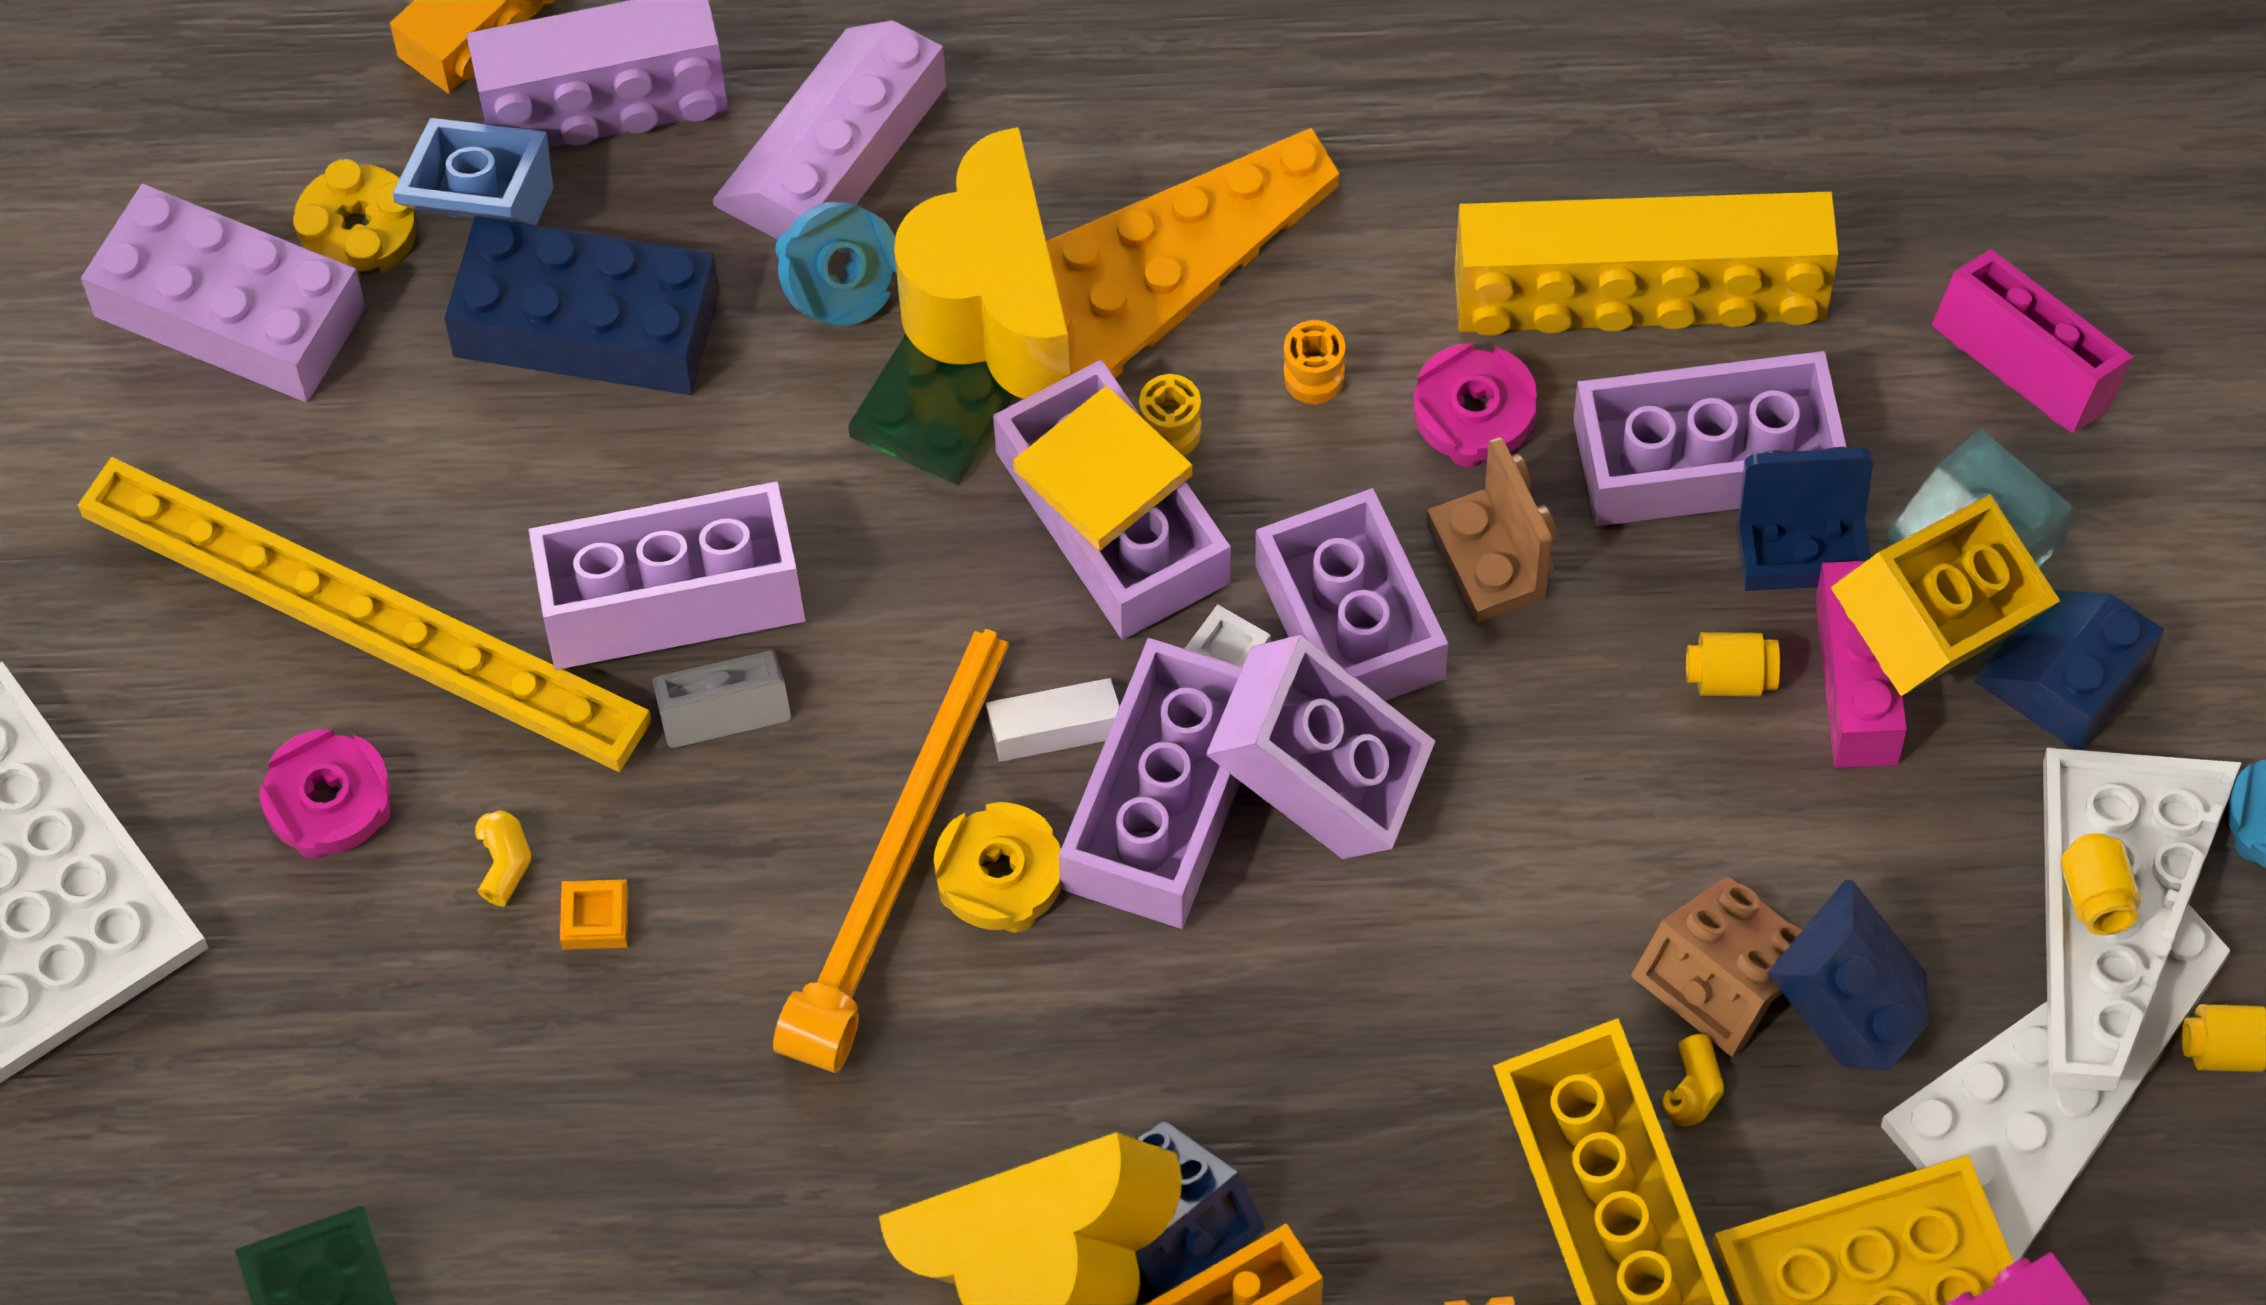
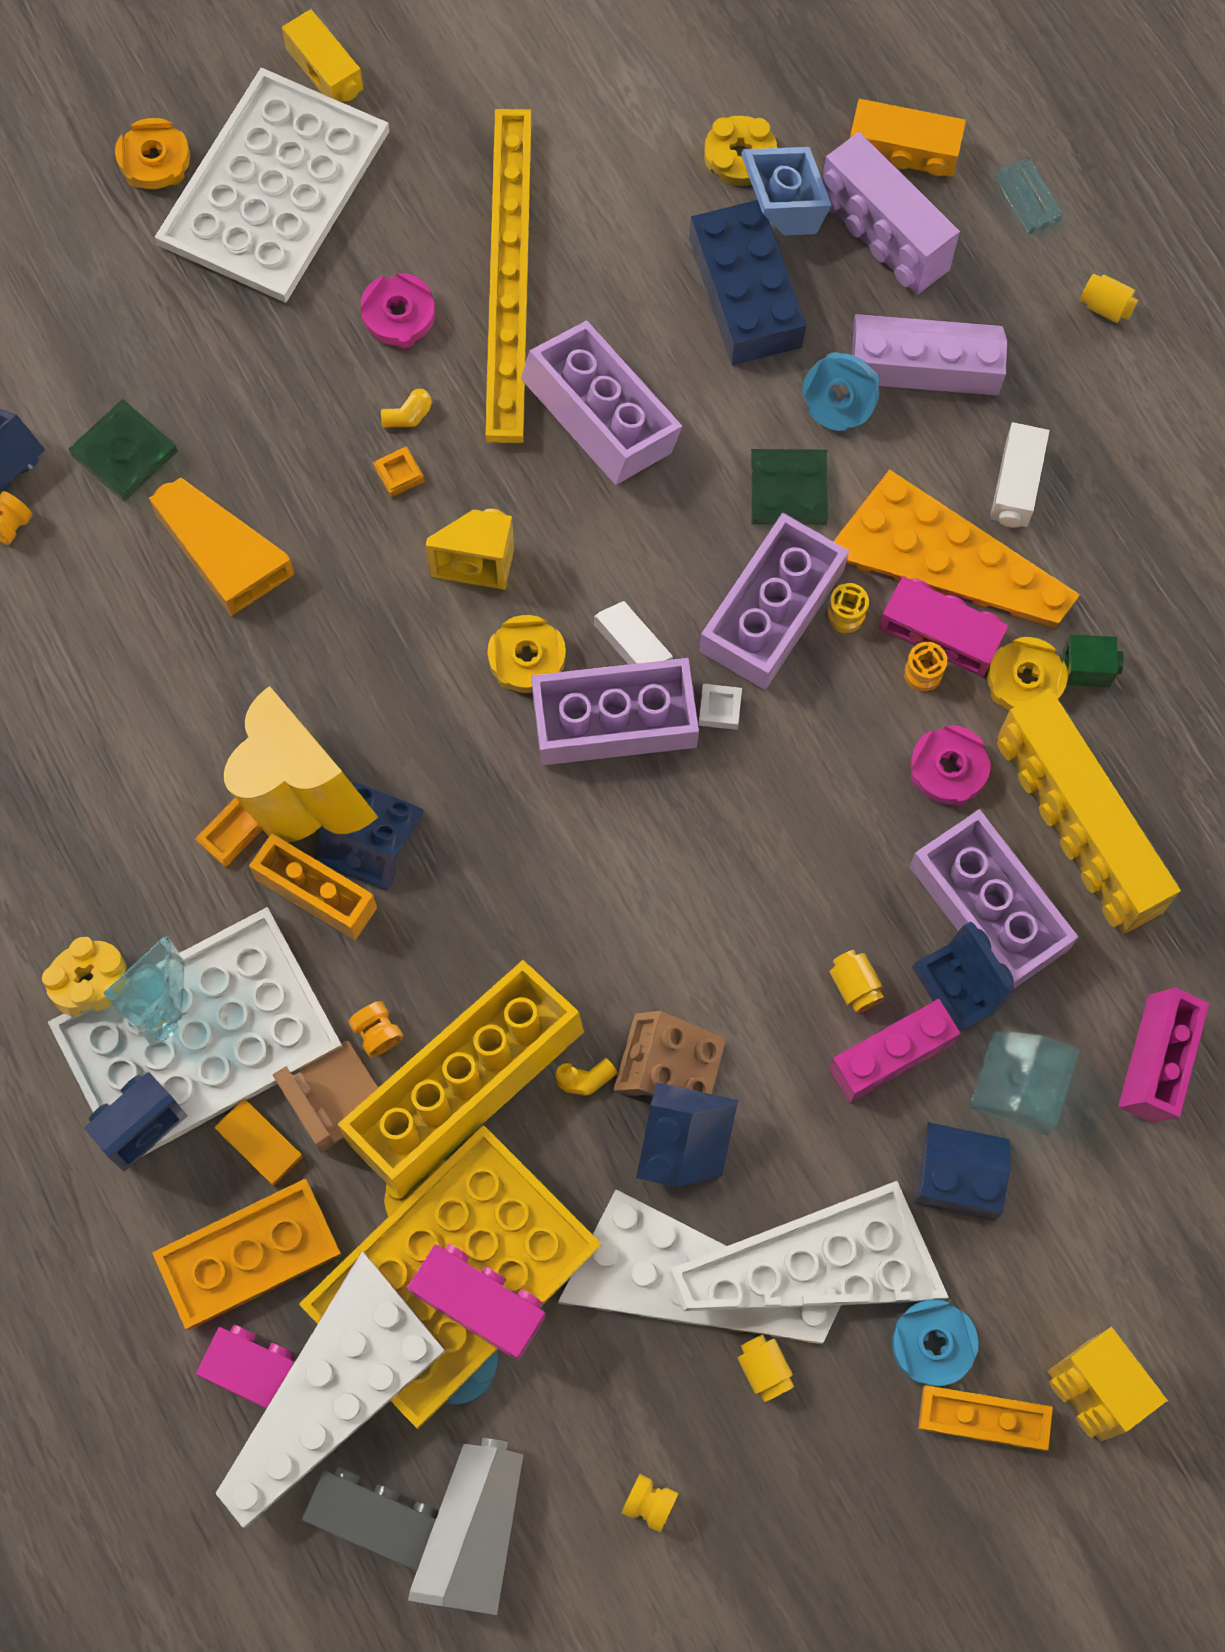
camera: 60 degrees right, 10 degrees up
lavender brick [81,184,366,403] -> none
light grey slope [652,650,791,748] -> none
light orange piece [773,629,1009,1074] -> none
yellow brick [894,127,1070,399] -> none
yellow tile [1013,385,1192,551] -> none
lavender brick [1206,635,1435,859] -> none
lavender brick [1255,488,1448,701] -> none
medium nougat bracket [1426,437,1557,623] -> none
yellow brick [1831,494,2060,696] -> none
yellow brick [2060,833,2141,936] -> none
none -> light orange slope [149,478,295,616]
none -> yellow slope [426,509,514,590]
none -> dark pink brick [879,576,1009,678]
none -> yellow plate [987,637,1068,710]
none -> white brick [990,422,1050,528]
none -> dark green brick [1063,634,1124,687]

